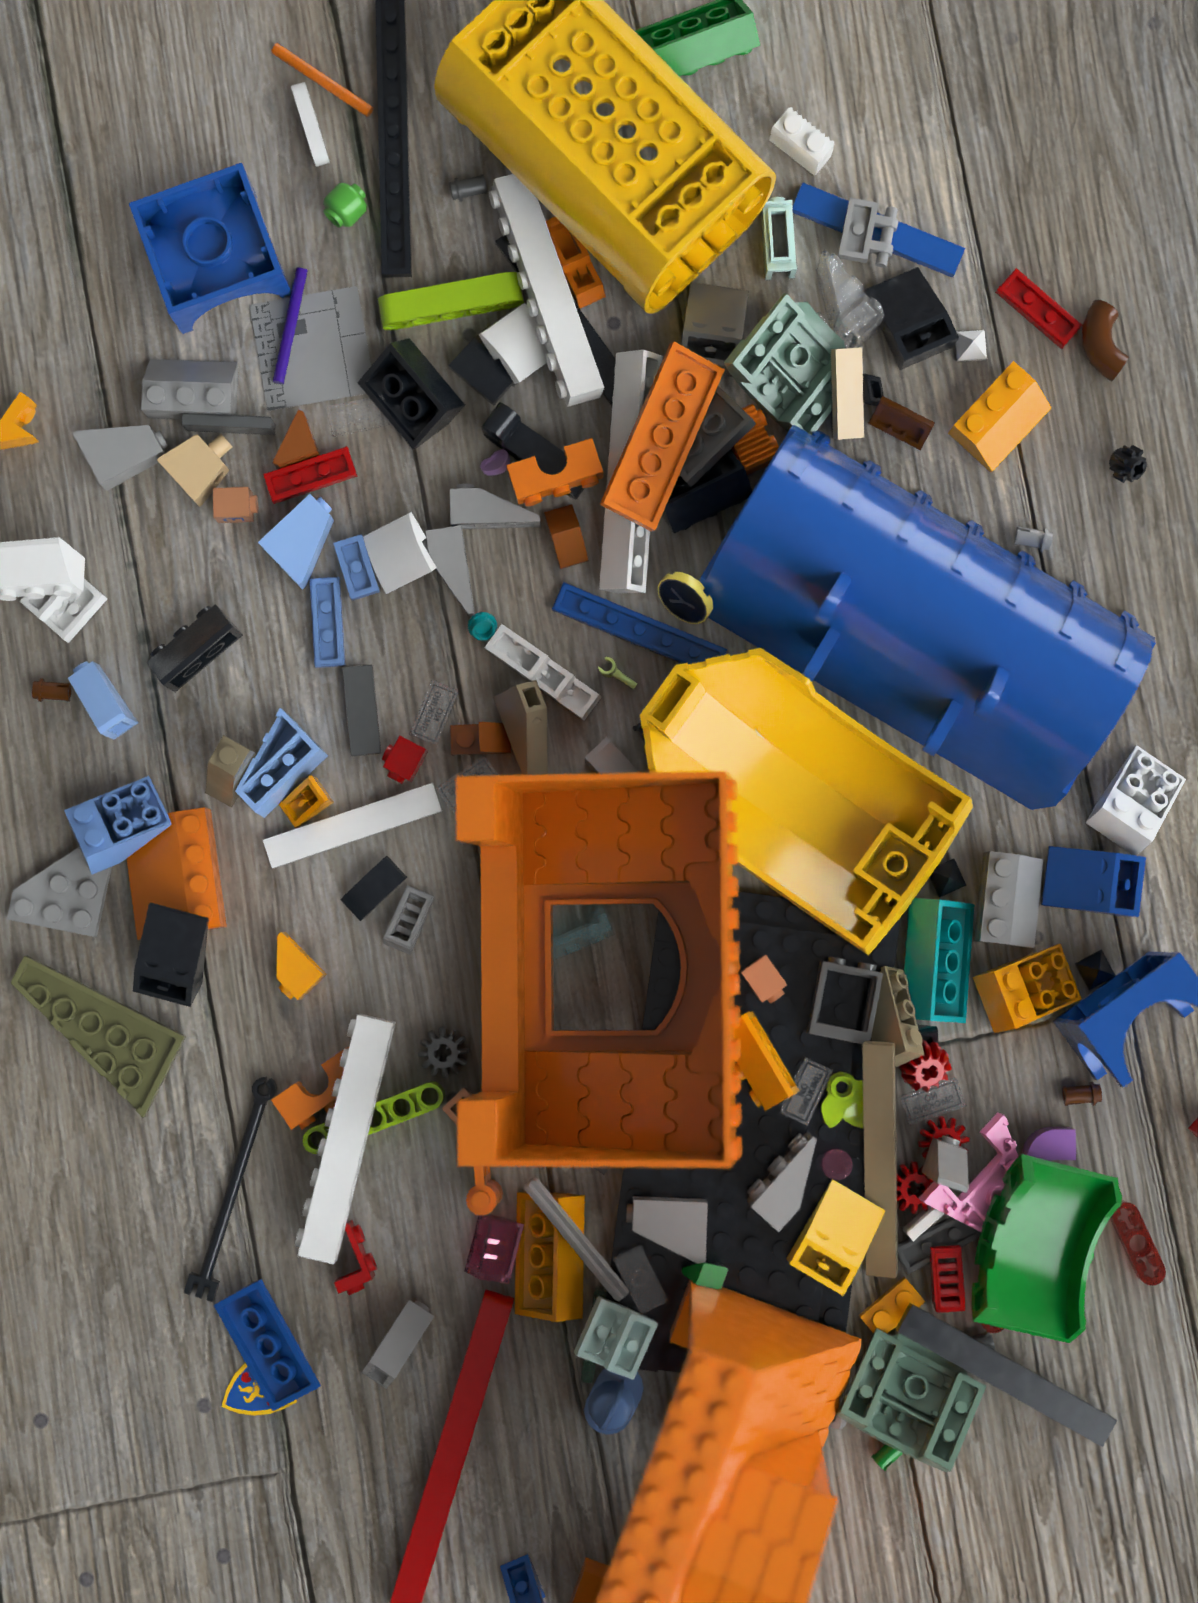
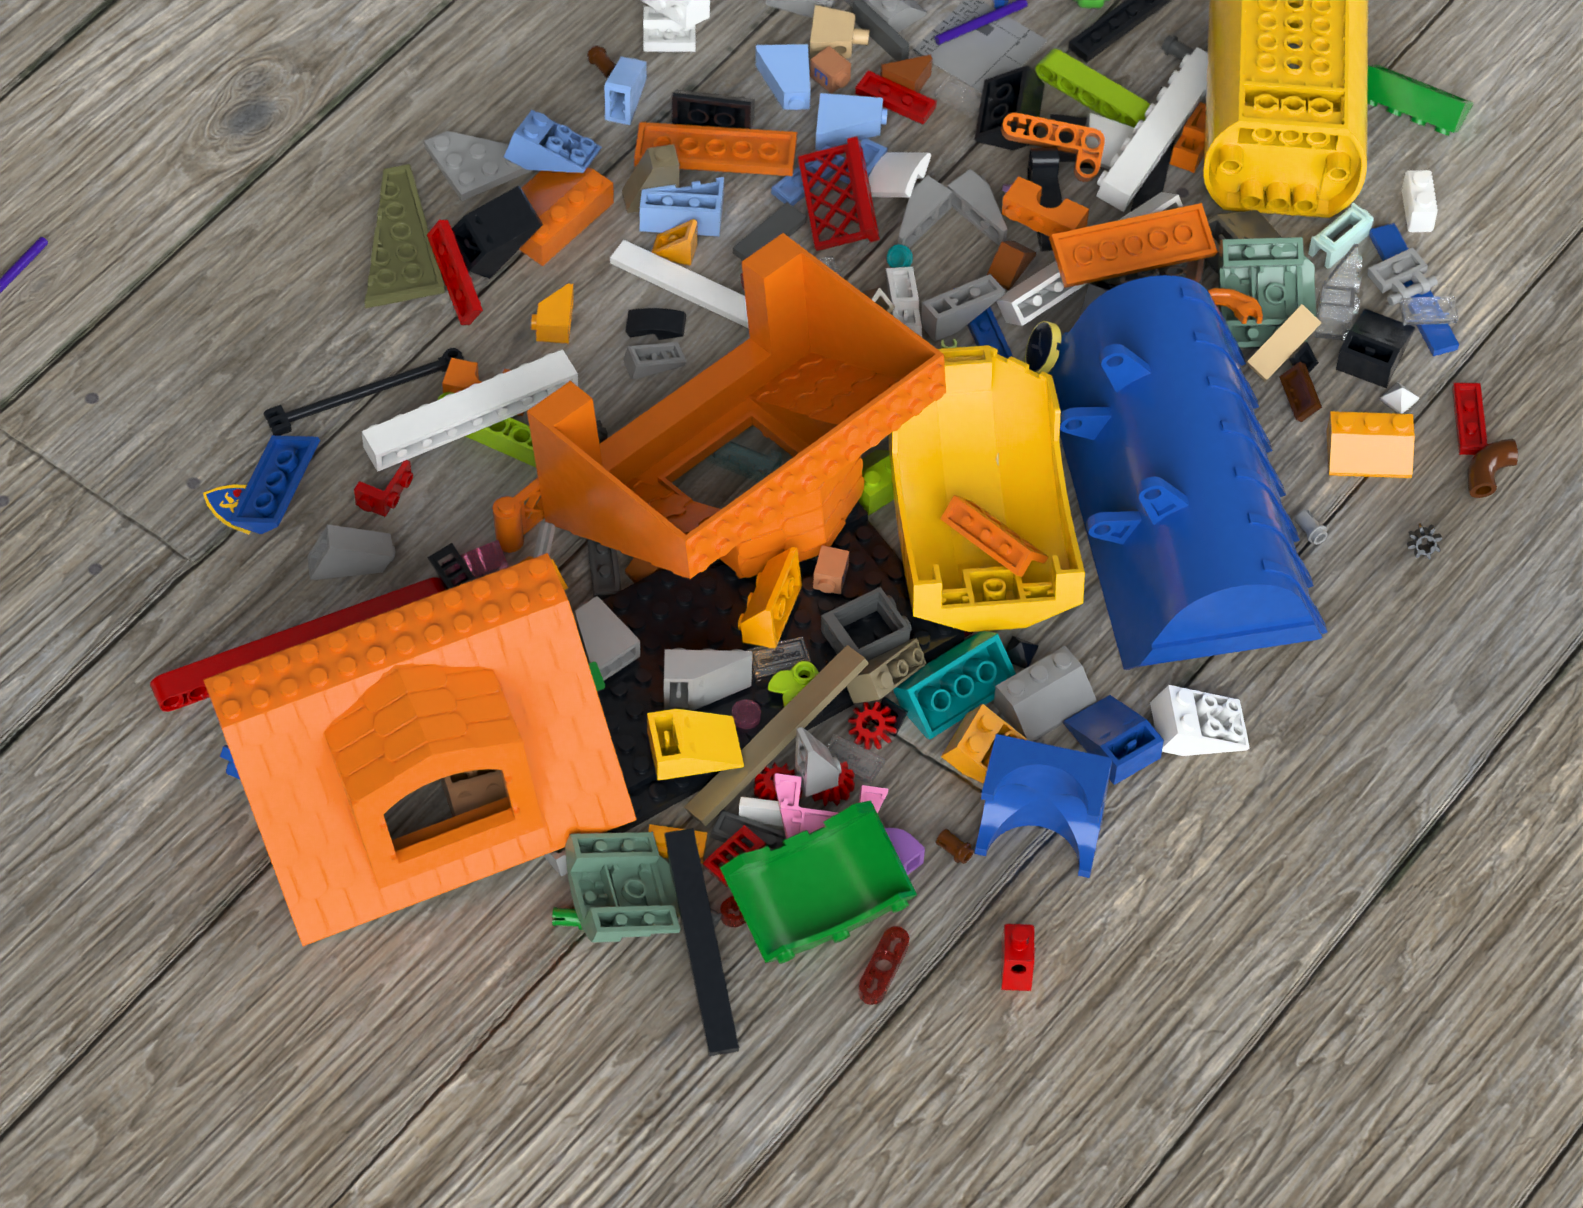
camera: 45 degrees right, 30 degrees down
none -> red plate [427,220,483,325]
none -> black slope [427,543,476,590]
none -> orange plate [634,122,797,176]
none -> light blue slope [755,44,810,110]
none -> red fence [798,136,880,251]
none -> light grey slope [921,274,1005,342]
none -> orange fence [940,495,1048,577]
none -> orange beam [1001,113,1105,182]
none -> orange piece [1207,288,1263,324]
none -> clear plate [1400,296,1459,325]

